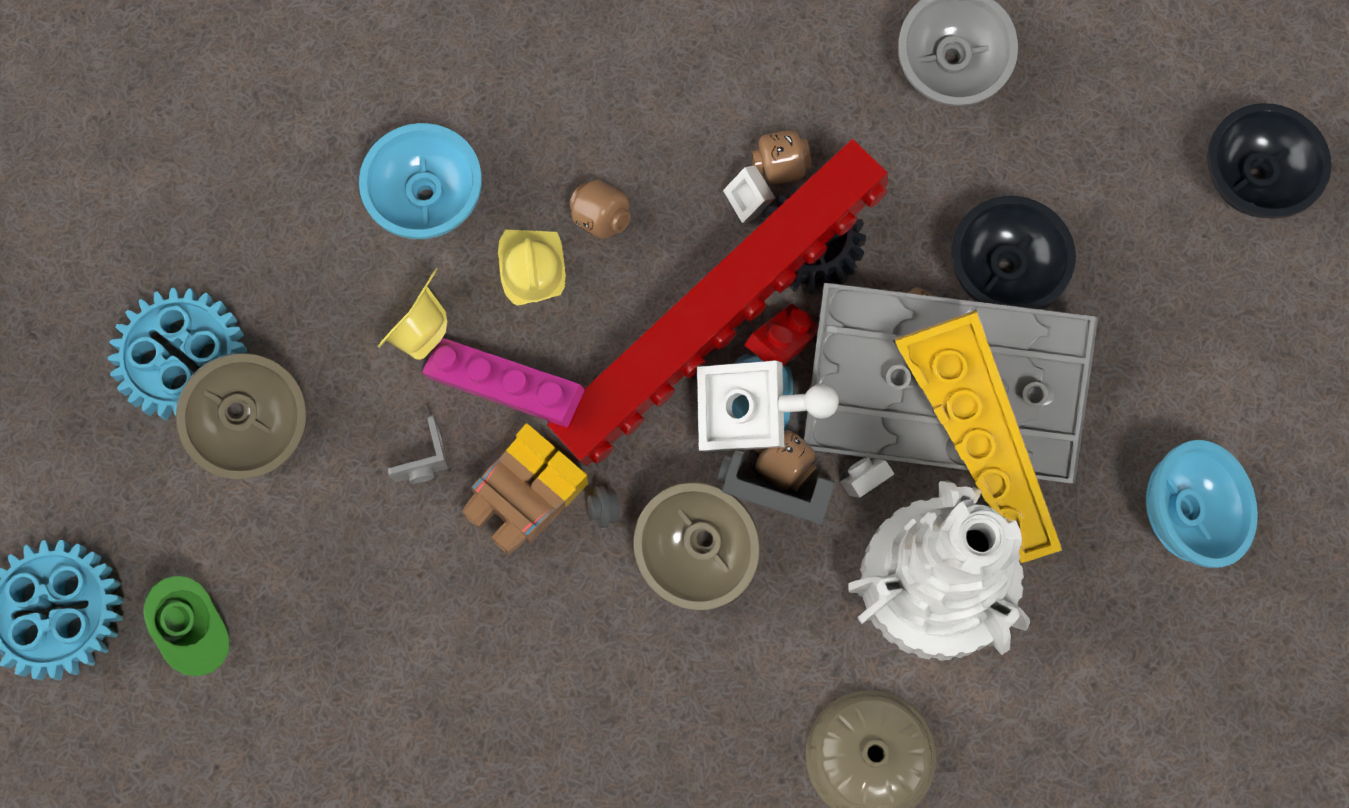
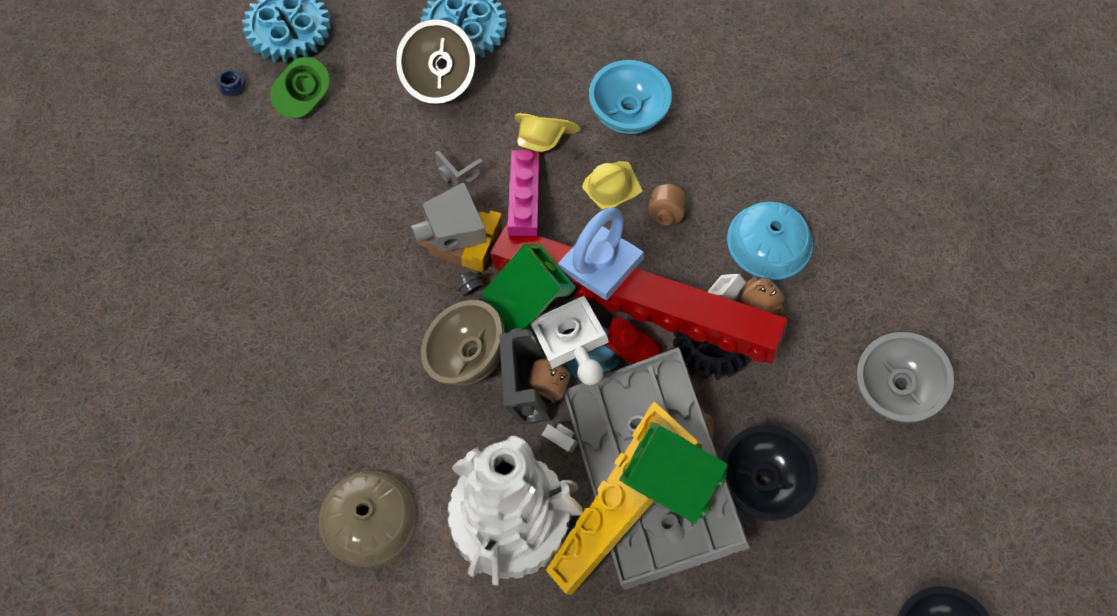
camera: 65 degrees right, 10 degrees down
none -> dark blue plate [217,69,245,96]
none -> light grey torso [411,183,486,252]
none -> green panel [482,244,576,335]
none -> light blue tile [558,207,644,301]
none -> green panel [619,421,728,524]
none -> medium azure hat [727,201,813,280]

